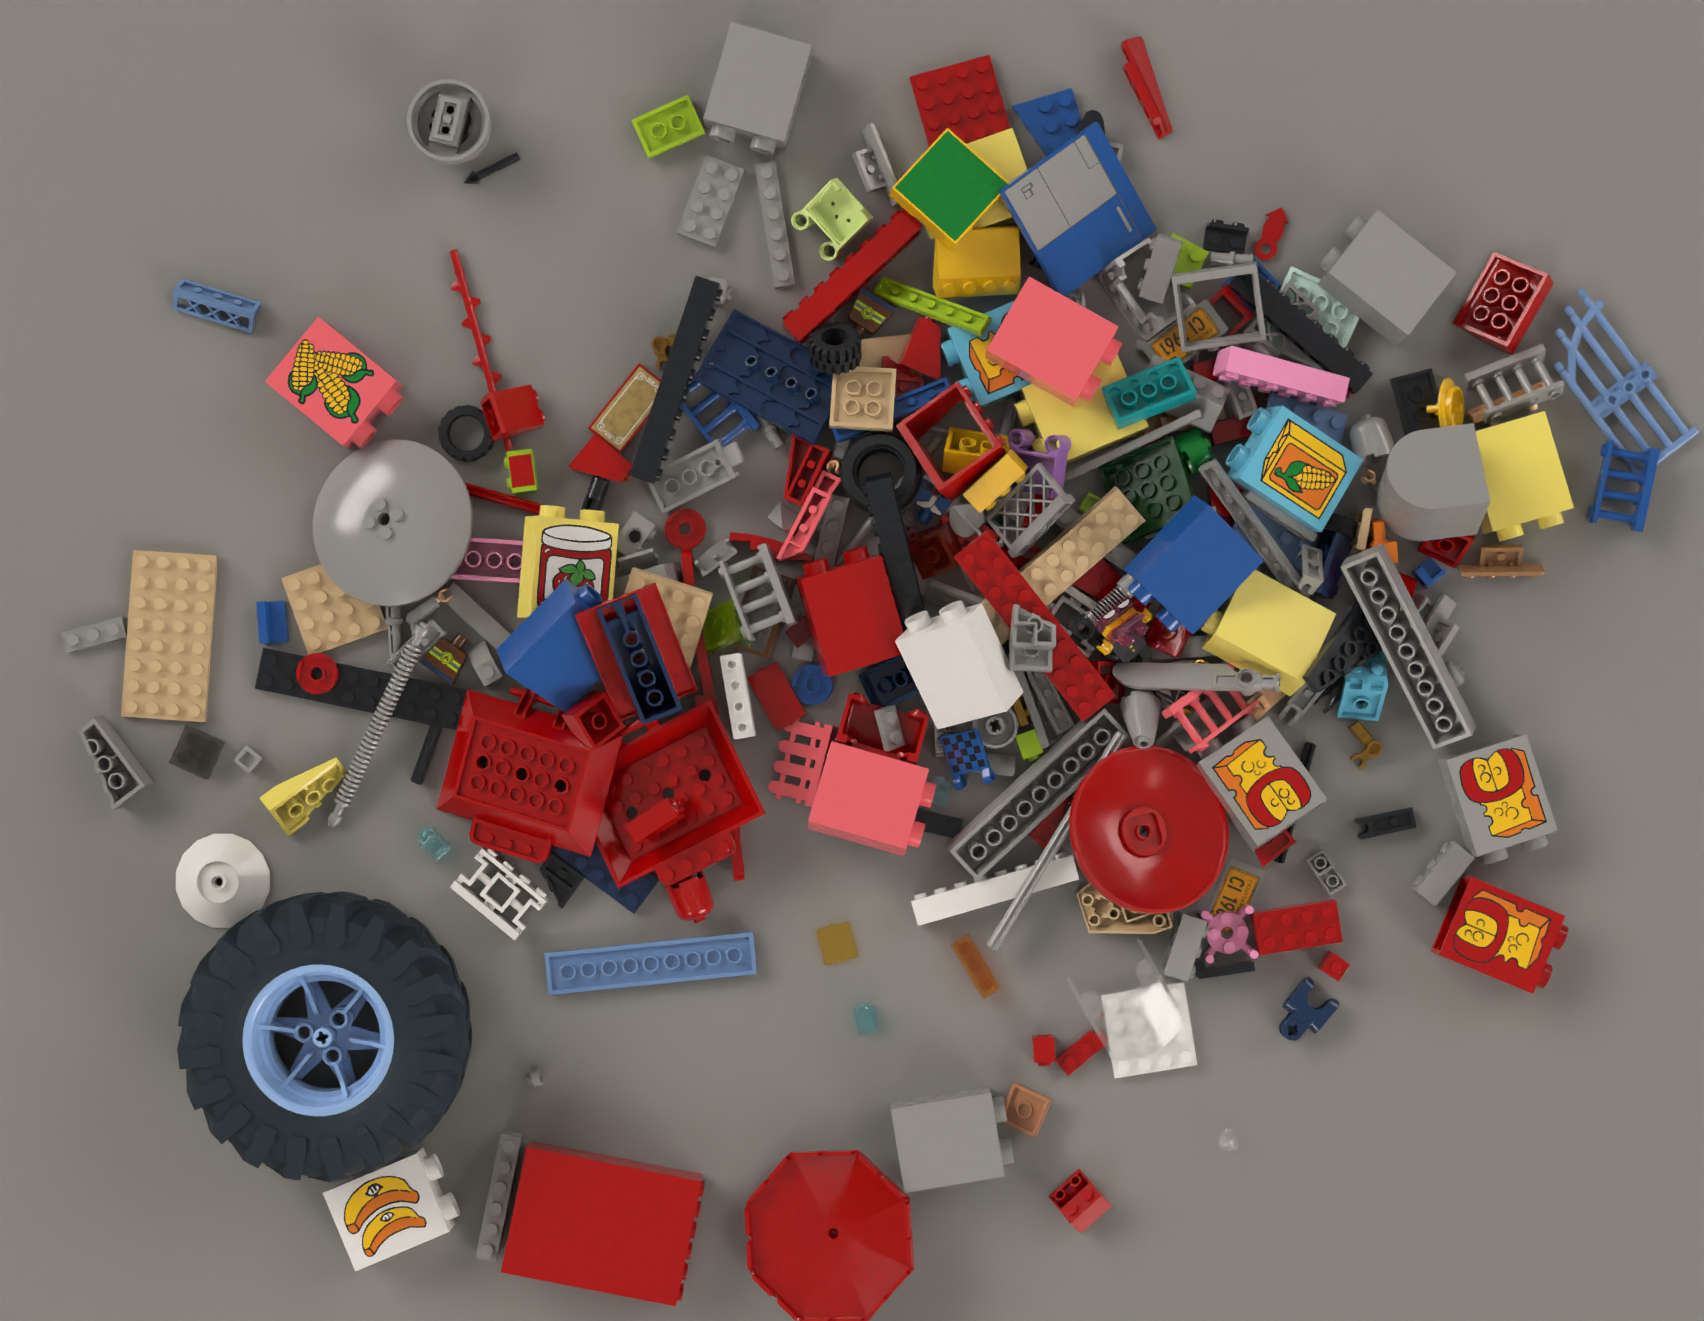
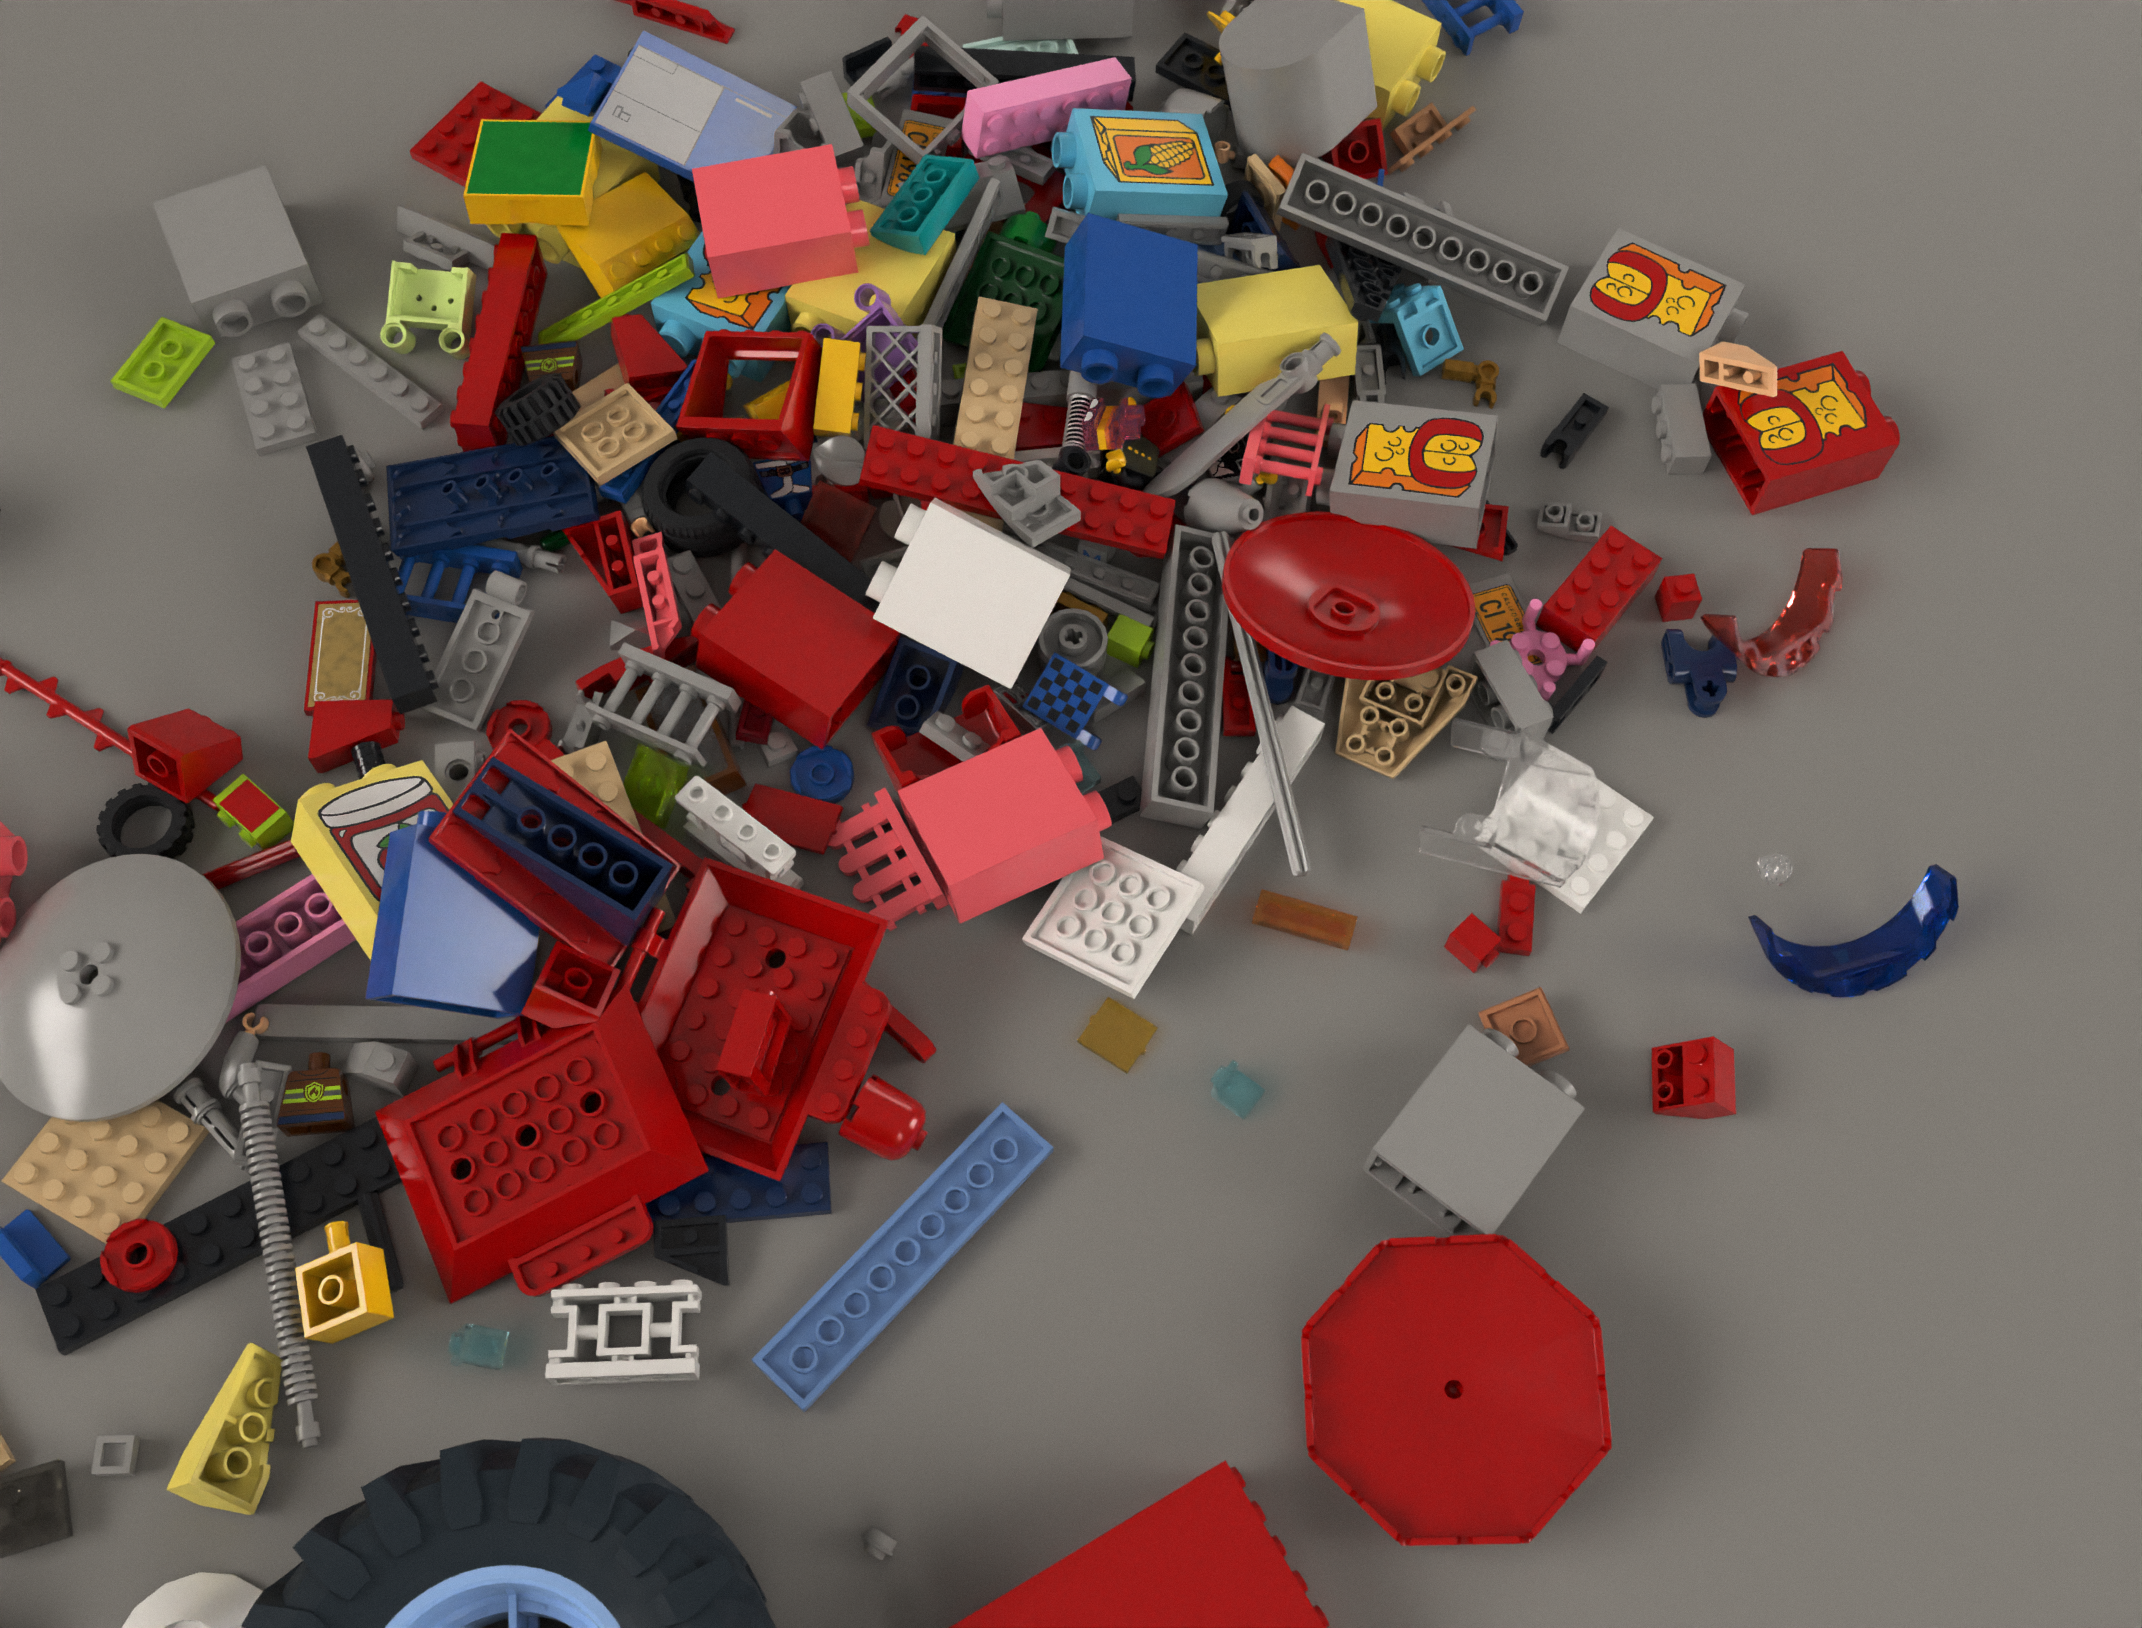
camera: 45 degrees left, 25 degrees down
none -> yellow brick [295,1221,394,1344]
none -> blue wedge [557,72,612,117]
none -> white plate [1022,836,1205,999]
none -> light nougat slope [1699,341,1777,397]
none -> clear red windscreen [1700,548,1843,677]
none -> clear blue windscreen [1748,864,1959,997]

